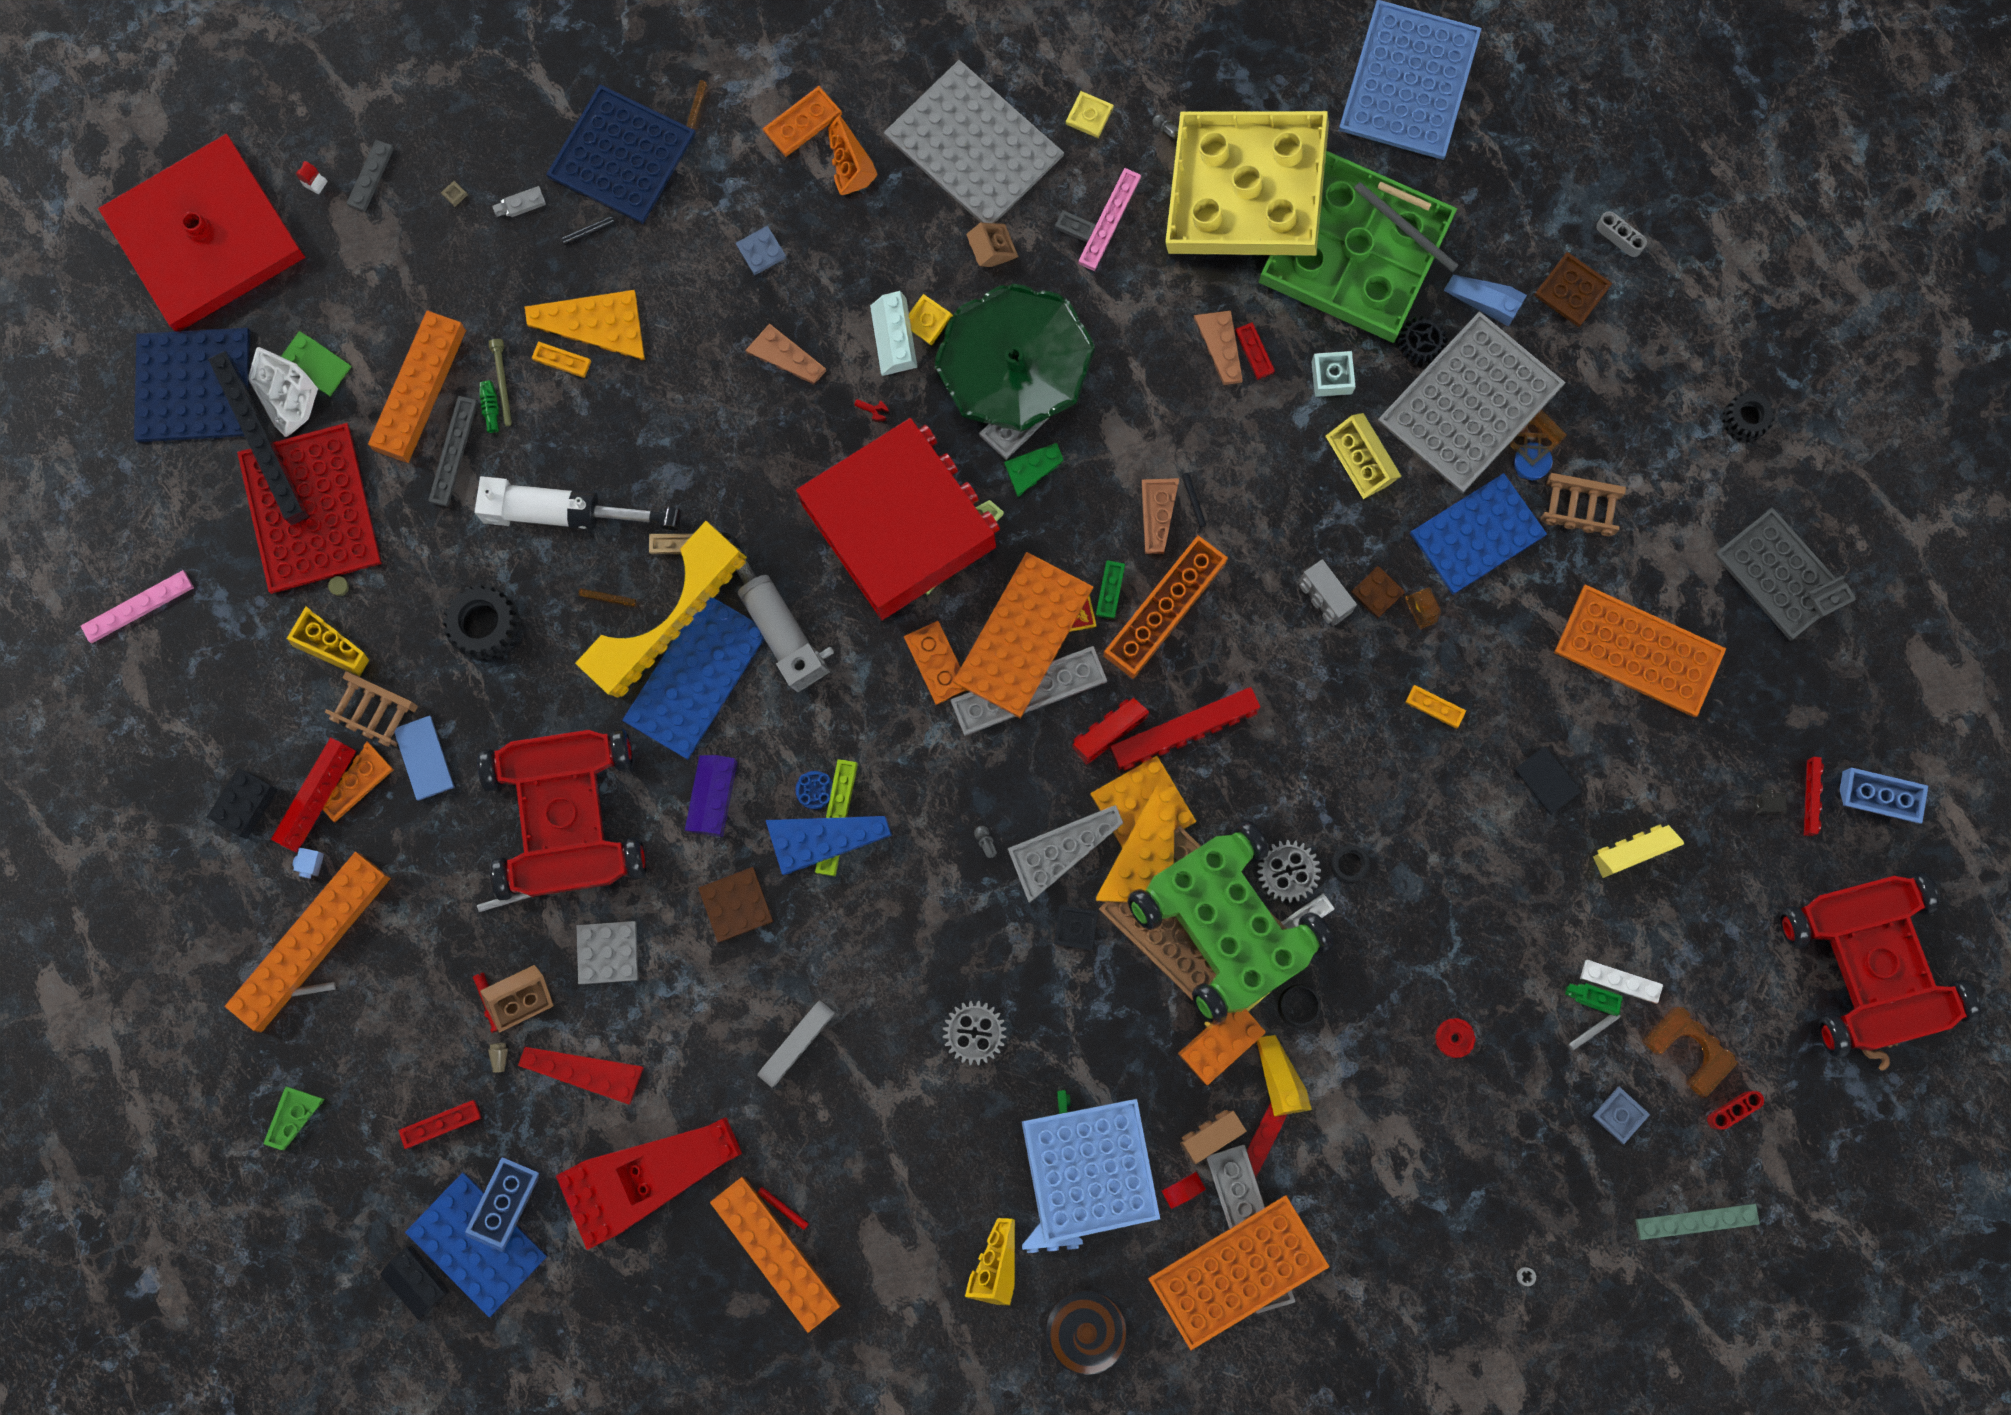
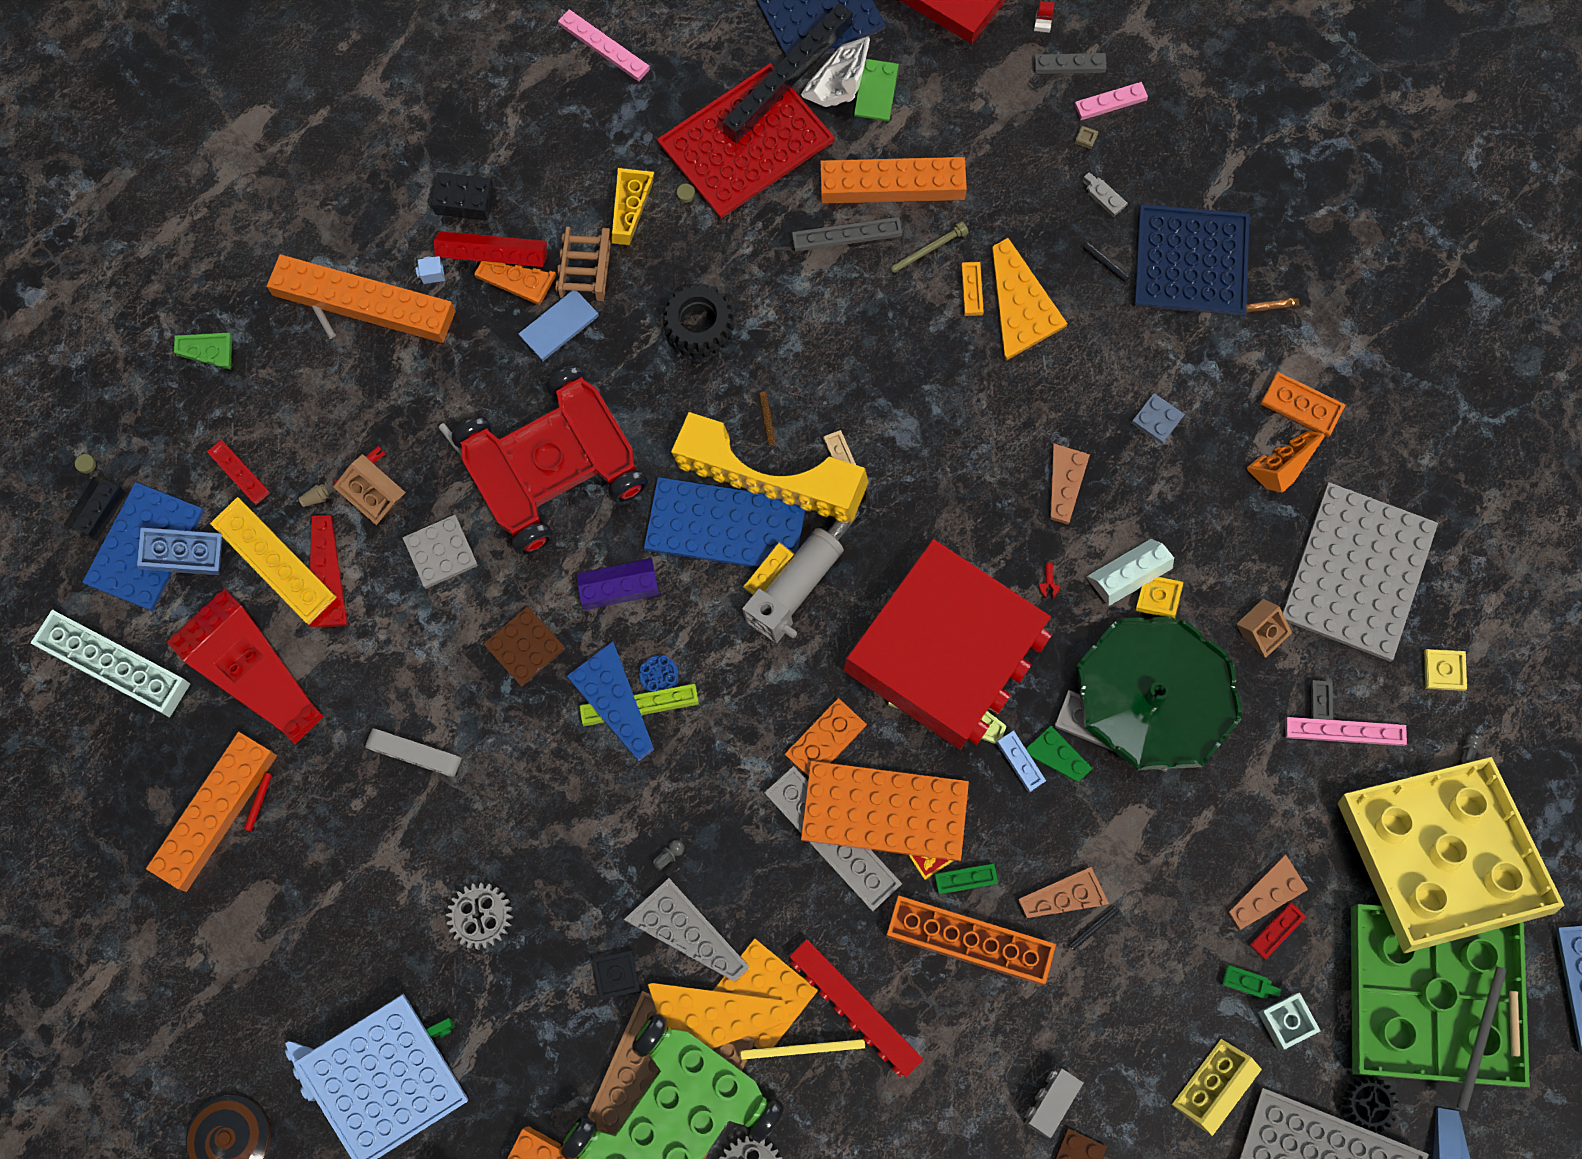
camera: 70 degrees right, 5 degrees down
white piece [475,476,682,531] -> none
green hinge [480,380,499,433] -> none
yellow wedge [965,1218,1015,1305] -> none
red slope [1072,698,1149,765] -> none
none -> light aqua brick [31,610,190,718]
none -> olive tile [75,454,96,474]
none -> yellow plate [210,497,337,624]
none -> light yellow tile [739,1040,865,1059]
none -> yellow plate [744,542,794,595]
none -> light blue plate [996,731,1046,792]
none -> bright pink plate [1074,82,1148,120]
none -> green hinge [1222,965,1282,999]

